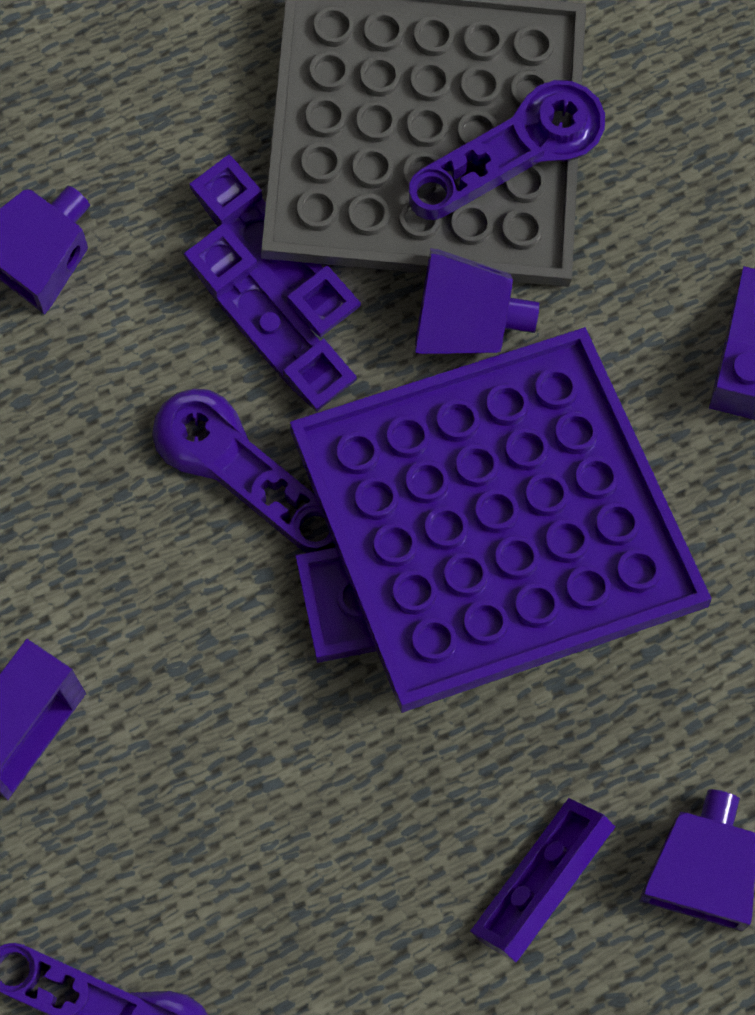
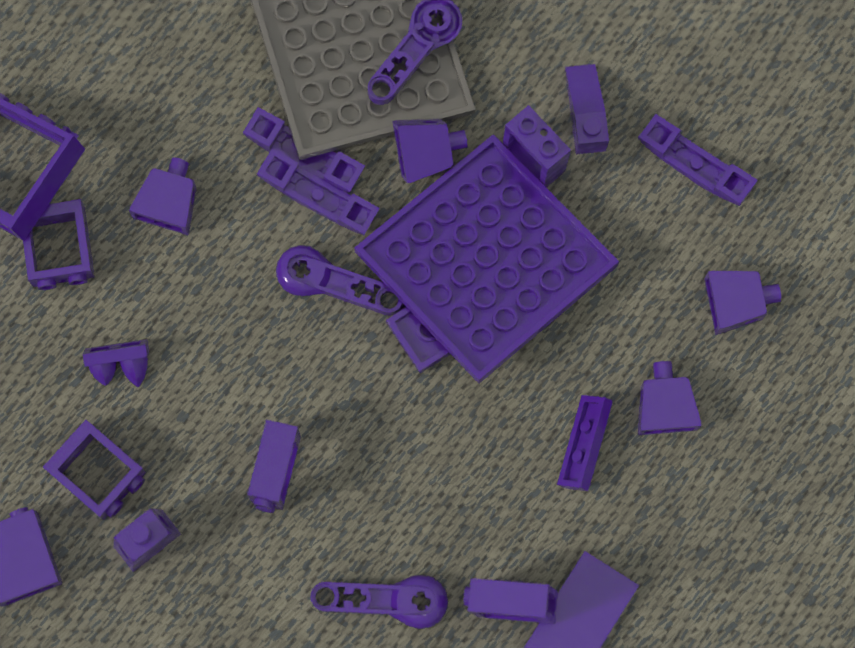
camera: 25 degrees left, 5 degrees up
none -> dark purple window [503,105,571,188]

